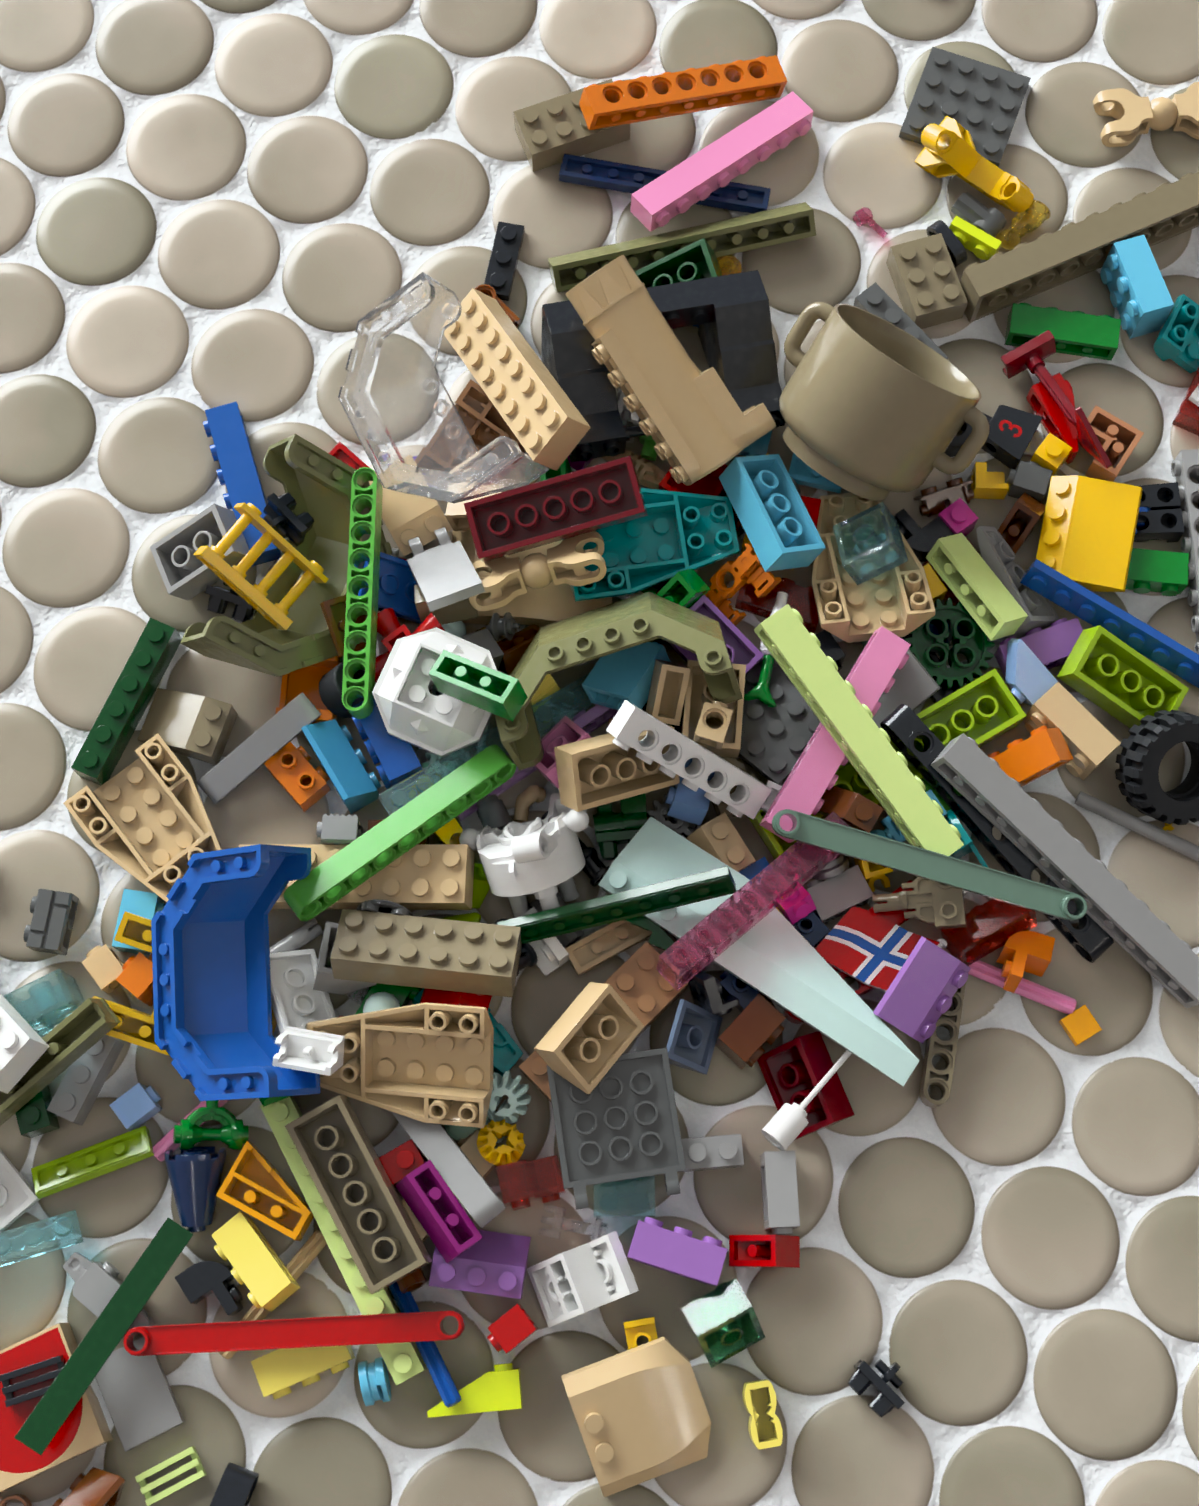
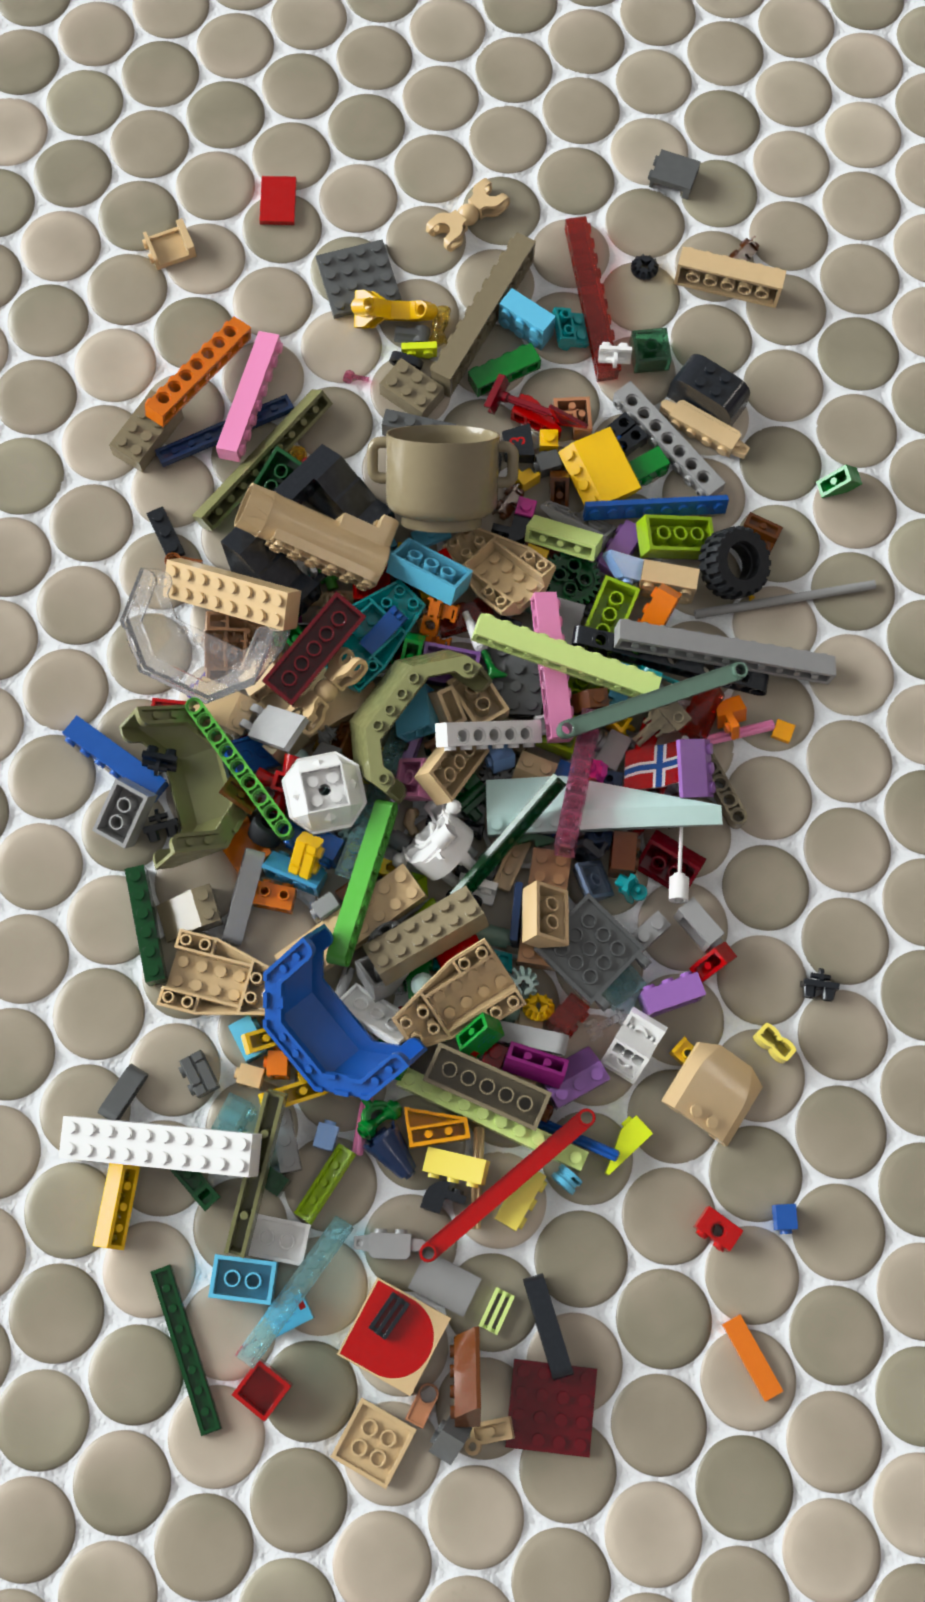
camera: 40 degrees left, 0 degrees up
dark green tile [14,1217,193,1455] -> none
yellow fence [193,503,329,630] -> none
white hinge [272,1026,345,1076] -> none
green brick [428,650,528,722] -> none
red brick [487,1304,538,1354] -> none
clear green brick [681,1278,766,1368] -> none
tan brick [693,701,733,750] -> none
clear light blue brick [833,502,908,585] -> none
none -> yellow brick [288,831,325,880]
none -> blue hinge [359,605,408,655]
none -> green brick [455,1012,505,1059]
none -> sand green brick [476,924,511,949]
none -> dark blue tile [510,882,524,948]
none -> teal hips [615,873,648,904]

